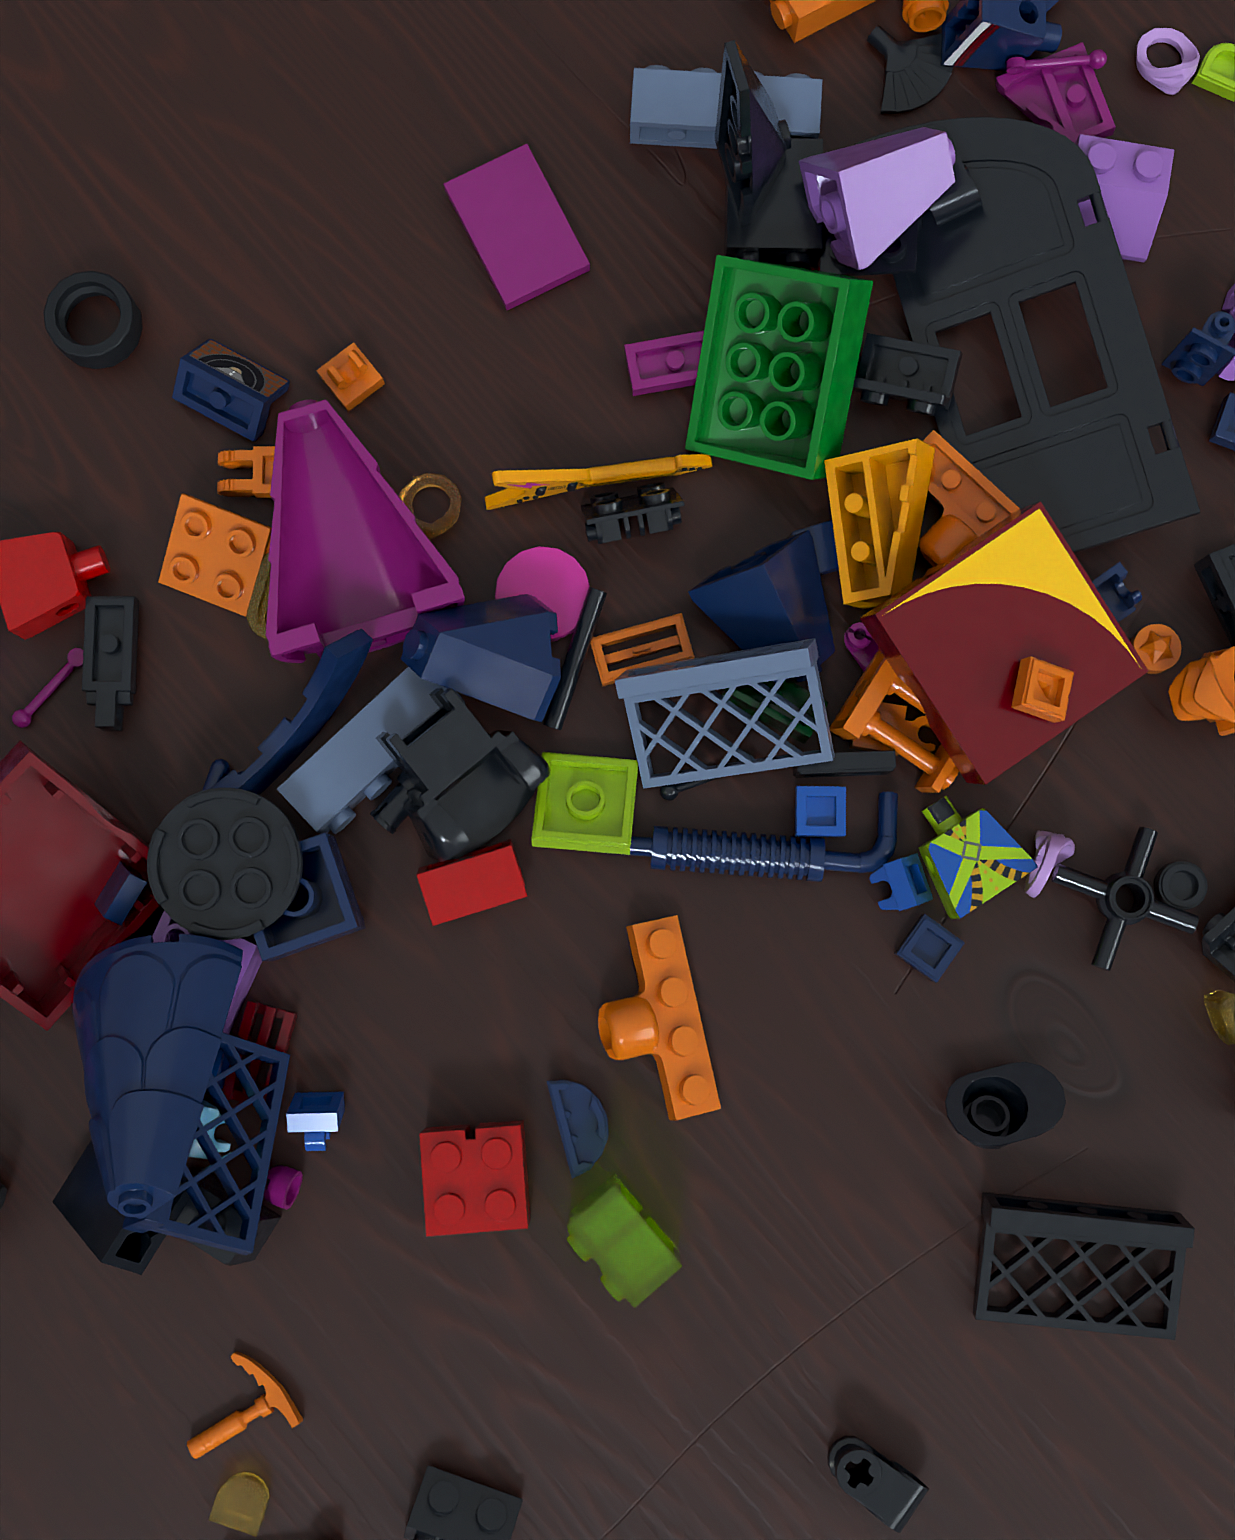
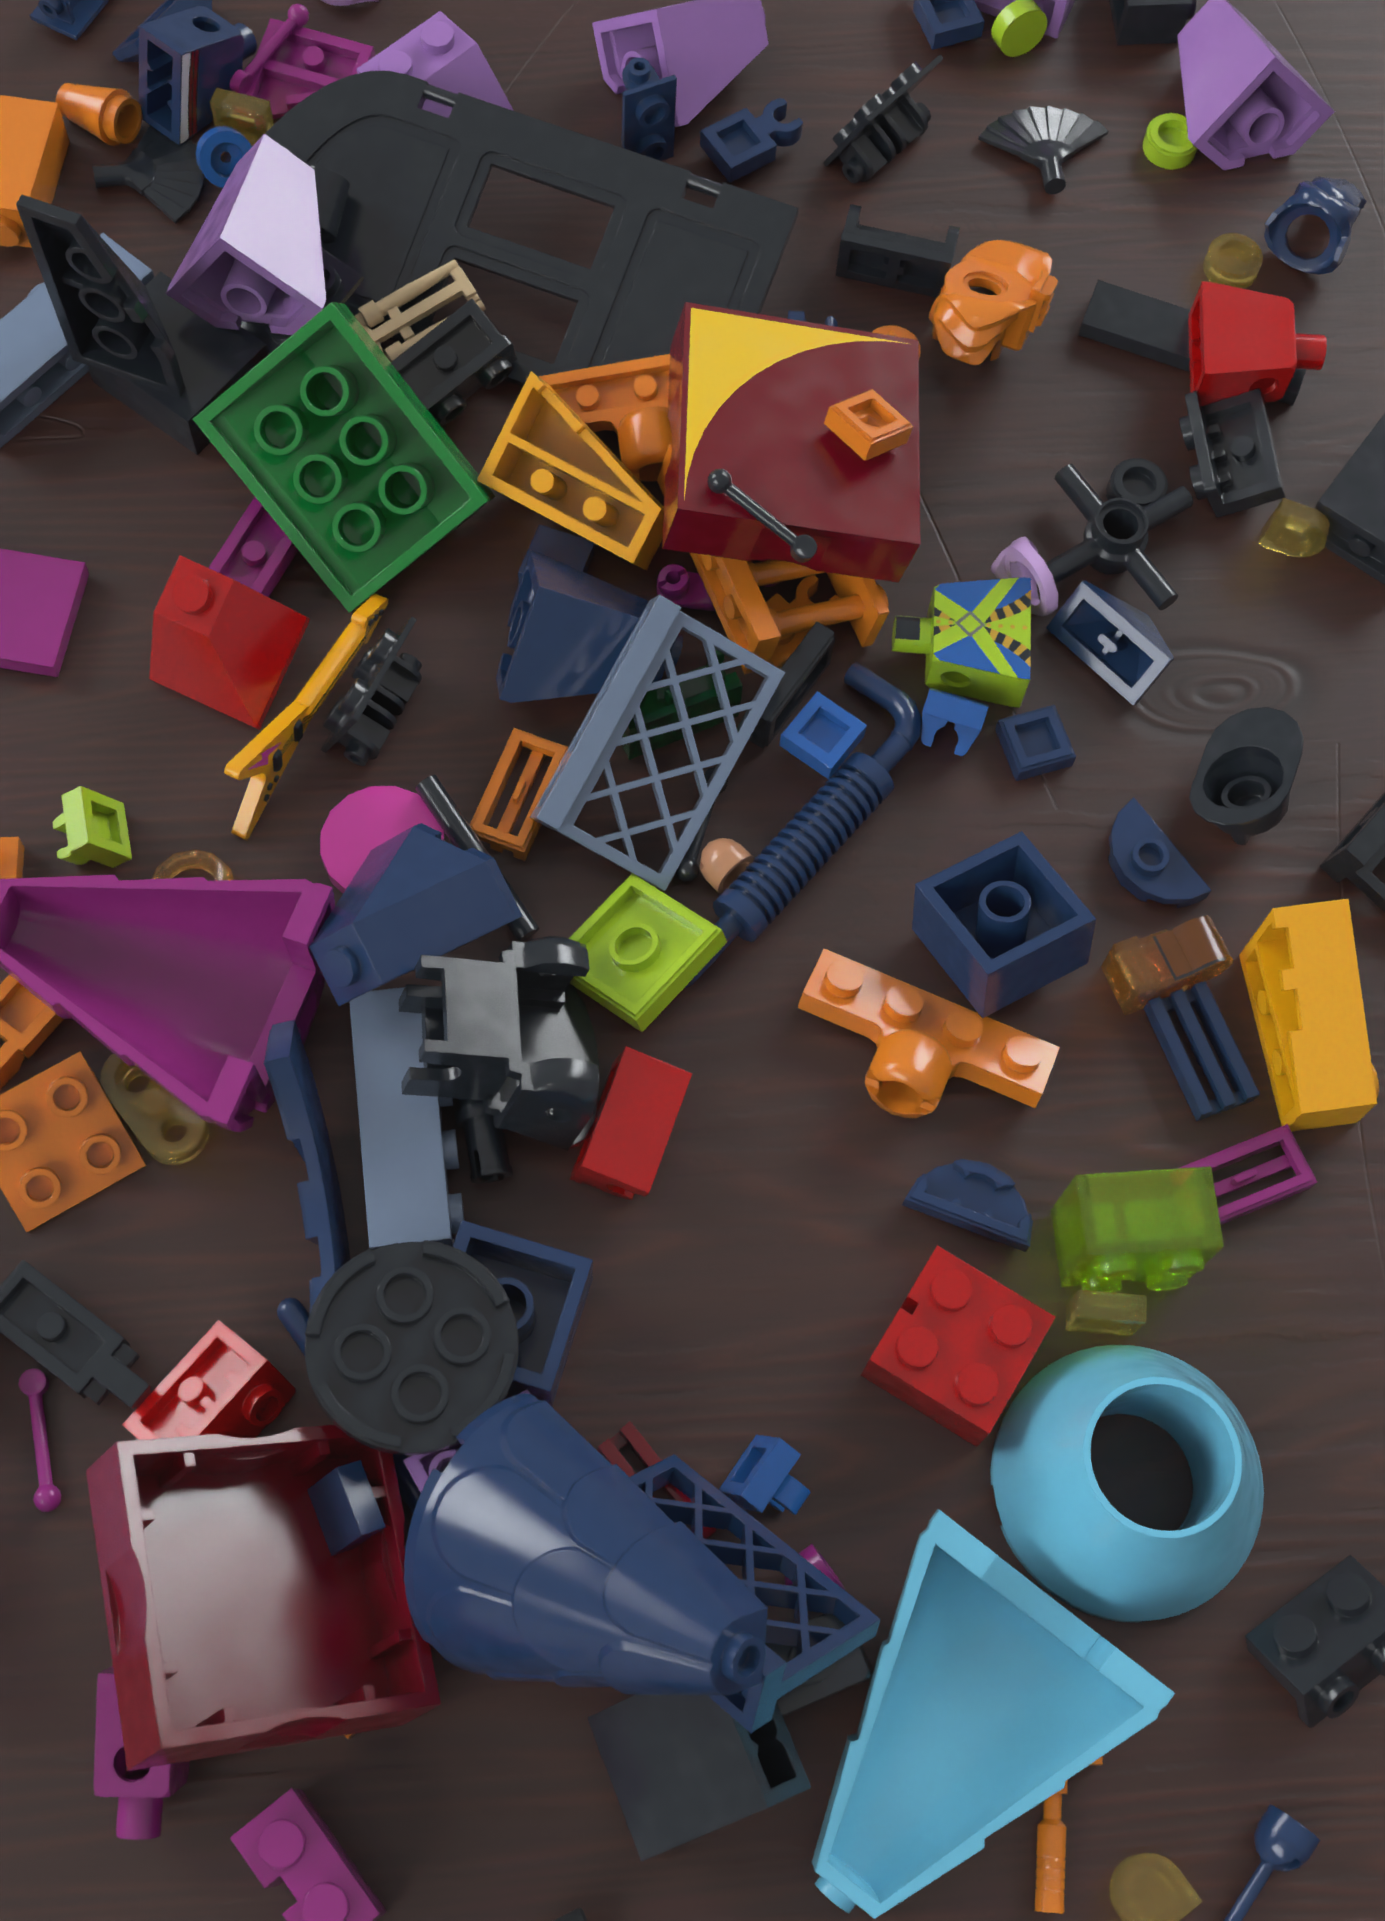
camera: 60 degrees left, 15 degrees down
none -> lime tile [53,786,132,868]
none -> red bracket [122,1320,296,1440]
none -> red slope [149,555,310,730]
none -> blue tile [196,126,252,188]
none -> clear yellow tile [210,88,274,146]
none -> tan piece [355,259,486,362]
none -> nougat hinge [700,838,754,894]
none -> black hinge [707,469,817,563]
none -> medium azure cone [812,1509,1175,1919]
none -> dark blue brick [912,831,1096,1018]
none -> medium azure cone [990,1345,1264,1623]
none -> dark blue slope [1046,581,1174,705]
none -> clear yellow tile [1066,1290,1146,1336]
none -> clear orange leg [1101,915,1234,1016]
none -> dark blue plate [1108,797,1212,908]
none -> dark blue tile [1144,981,1260,1122]
none -> magenta tile [1168,1124,1317,1235]
none -> light orange wedge [1239,899,1379,1132]

